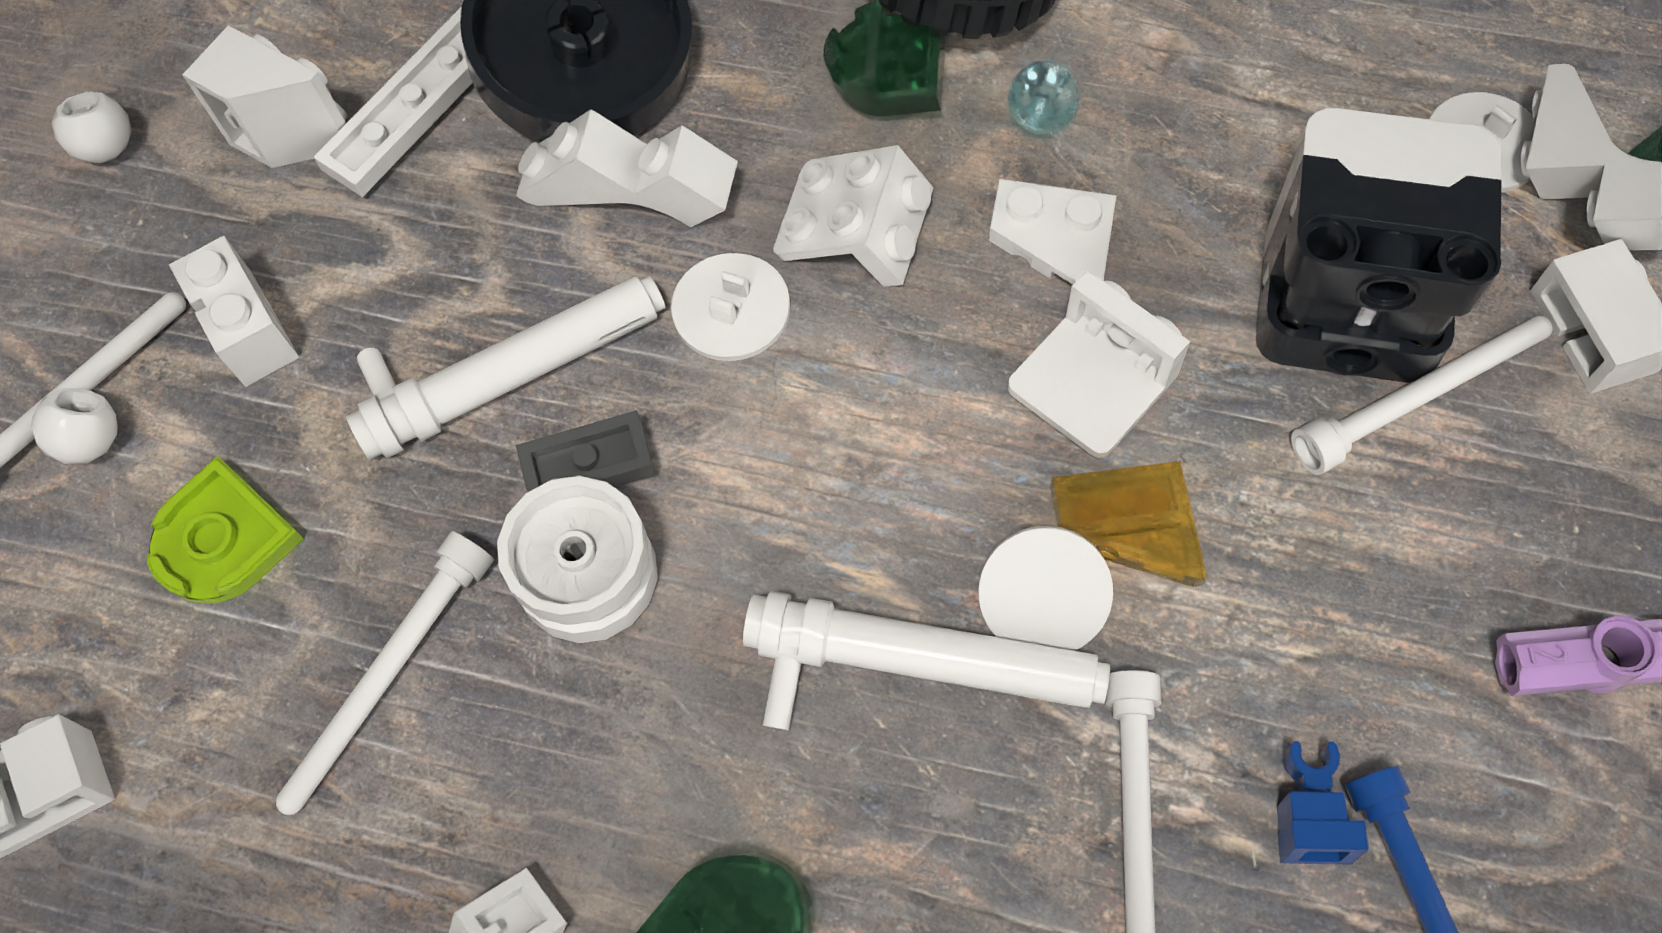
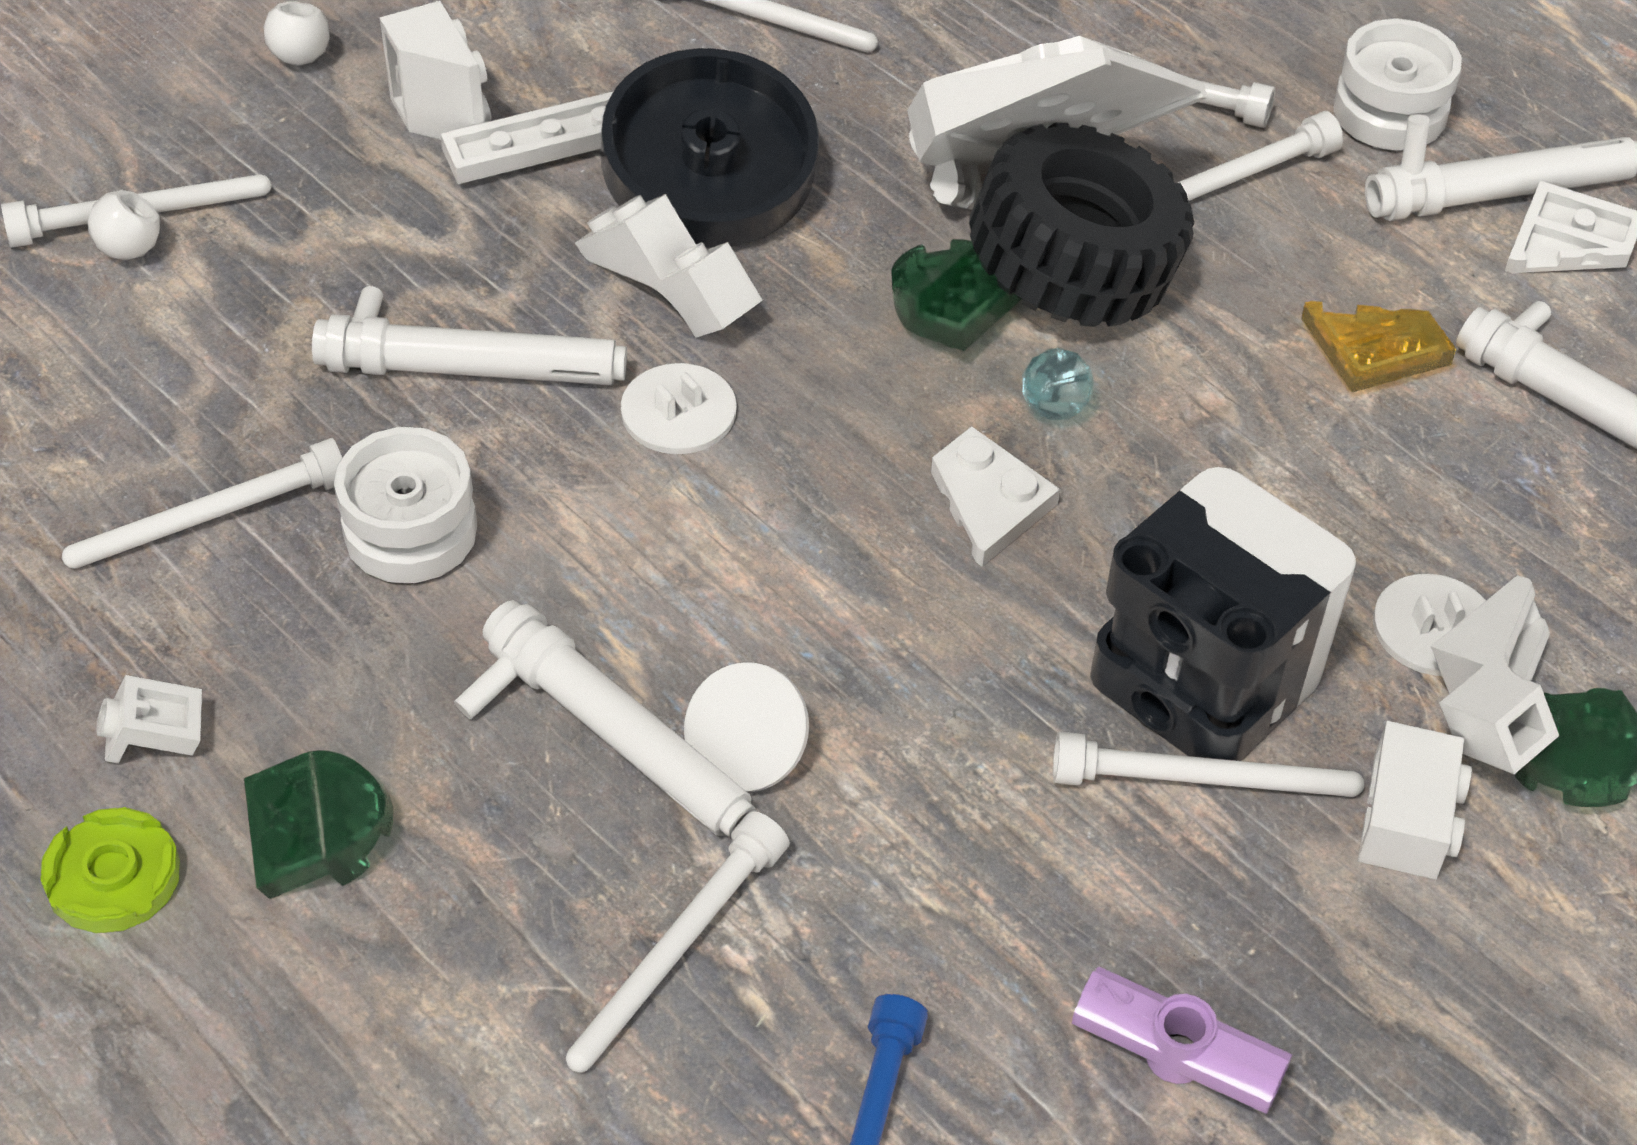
camera: 25 degrees right, 15 degrees down
lime tile [146,455,304,604] -> none
white piece [169,236,300,387] -> none
dark grey plate [516,410,656,492] -> none
white bracket [773,145,934,287] -> none
white bracket [1008,269,1190,458] -> none
clear yellow wing [1050,461,1207,587] -> none
blue piece [1277,741,1369,865] -> none

